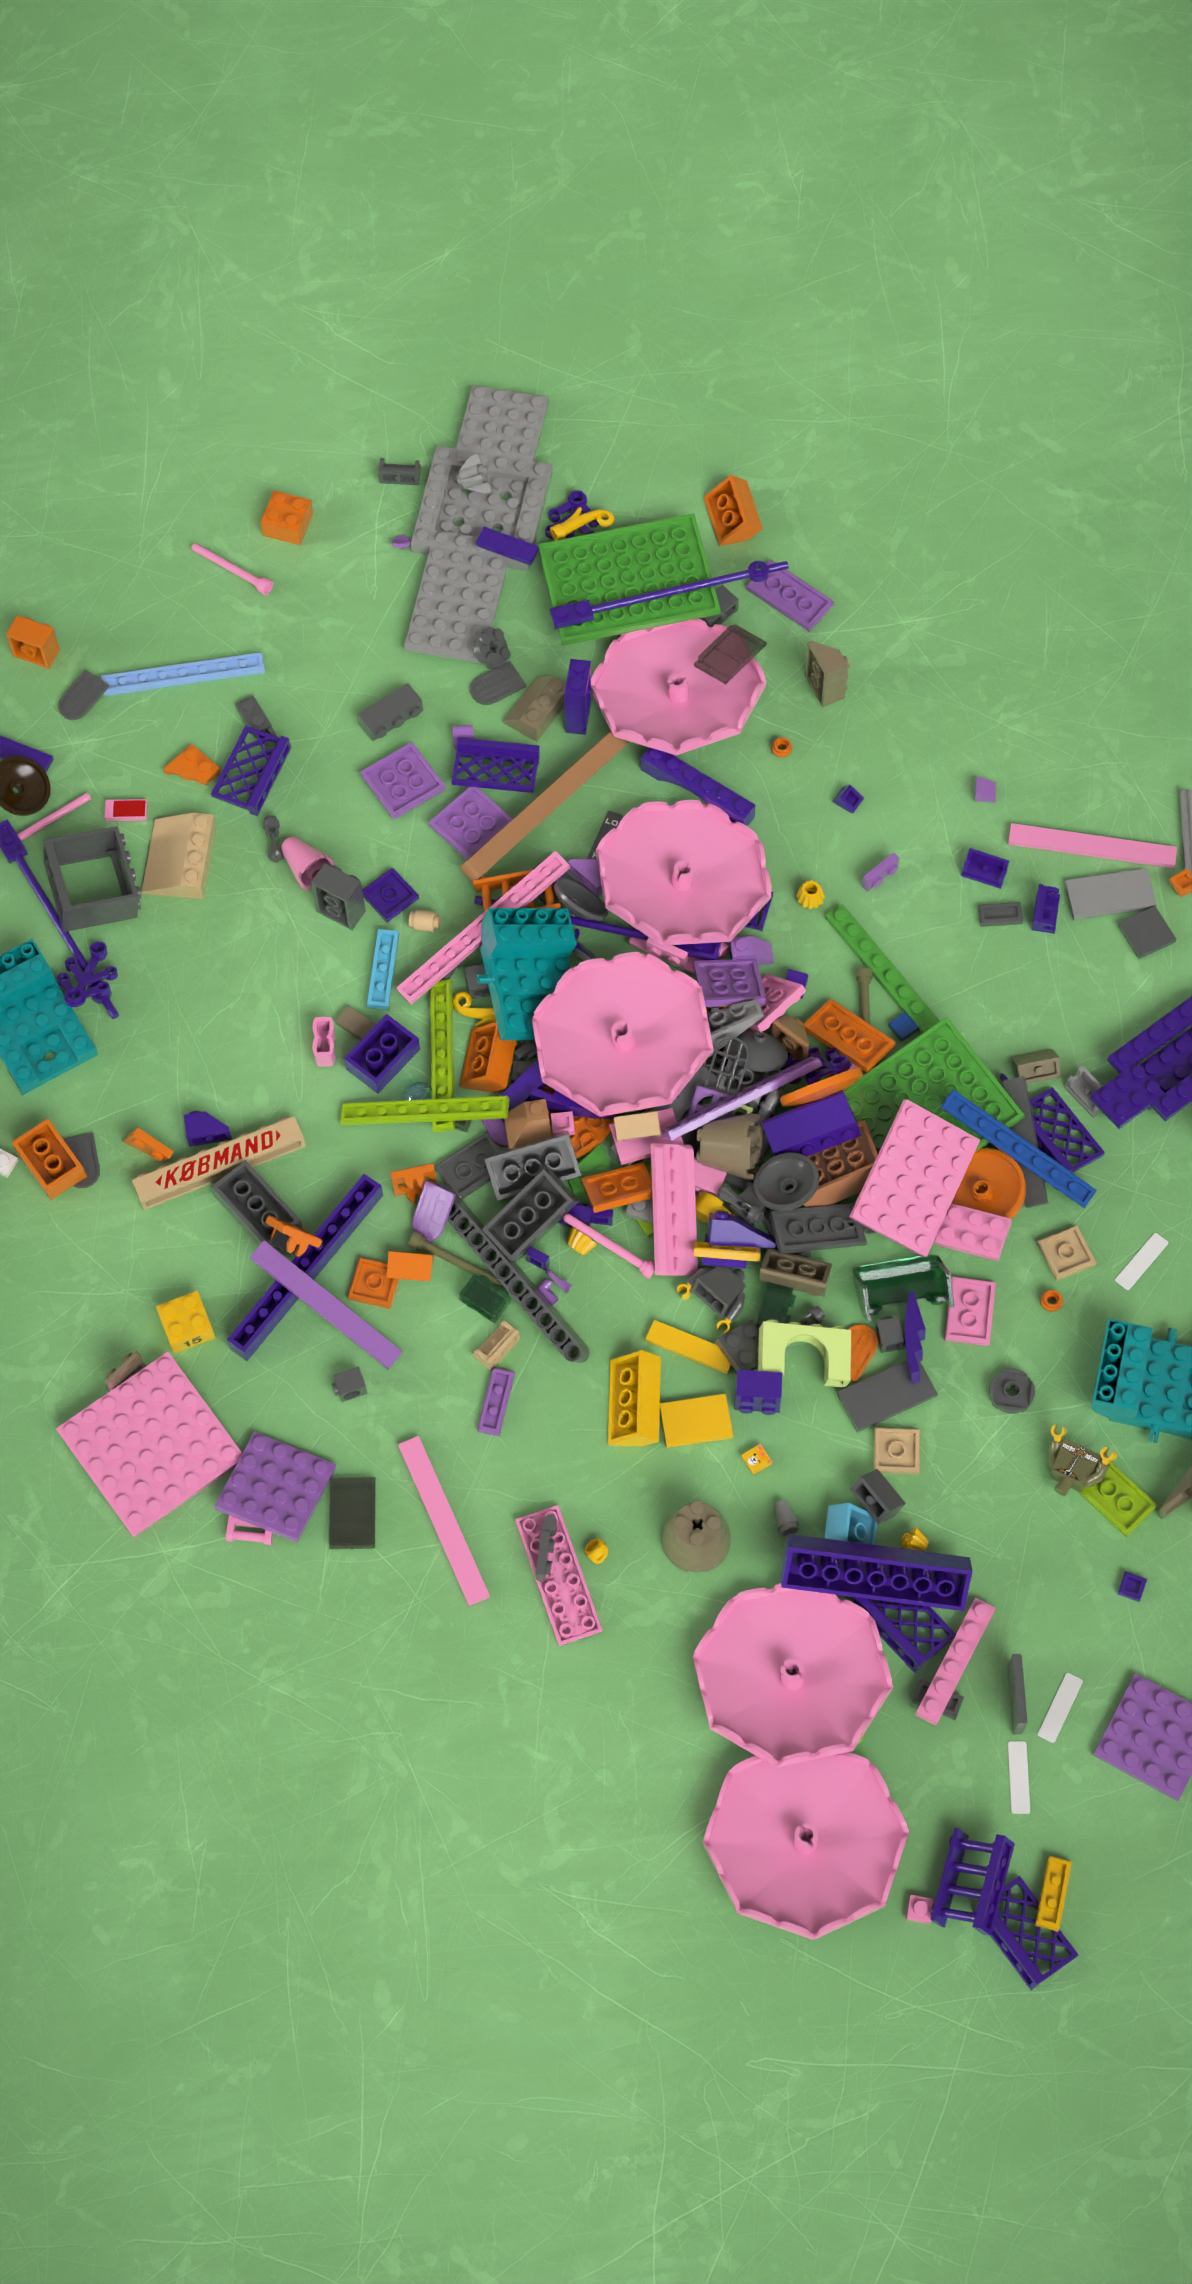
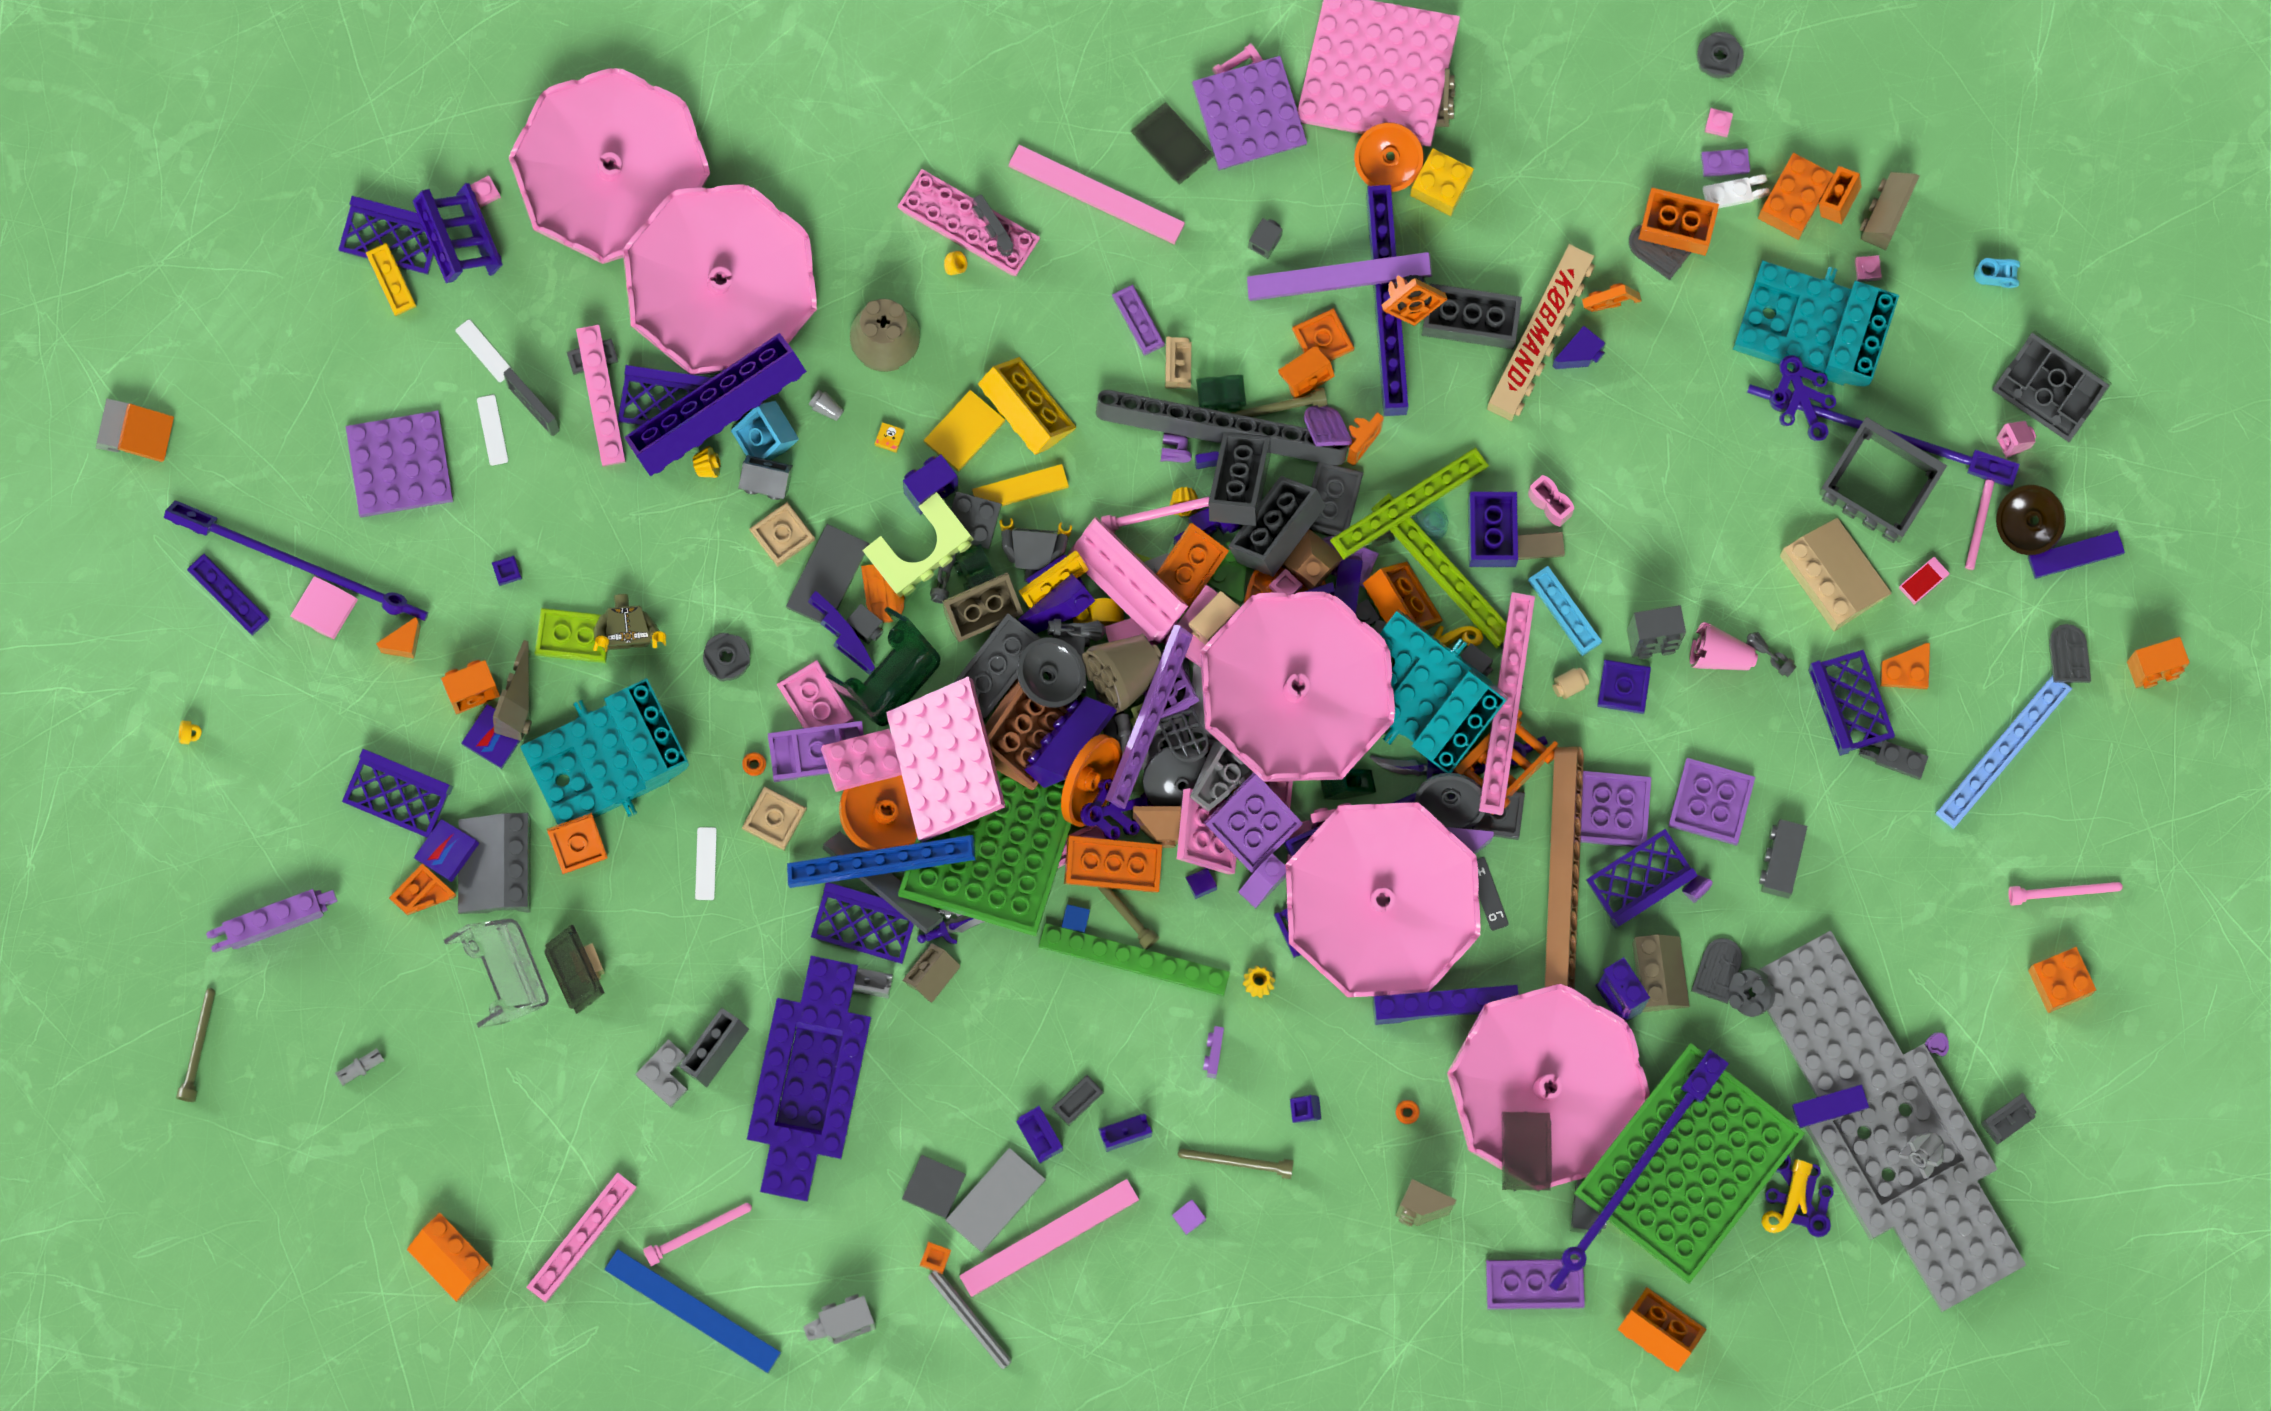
camera: 135 degrees right, 10 degrees up
none -> medium lavender piece [767,721,864,782]
none -> olive piece [1178,1149,1294,1179]
none -> orange dish [1354,122,1424,192]

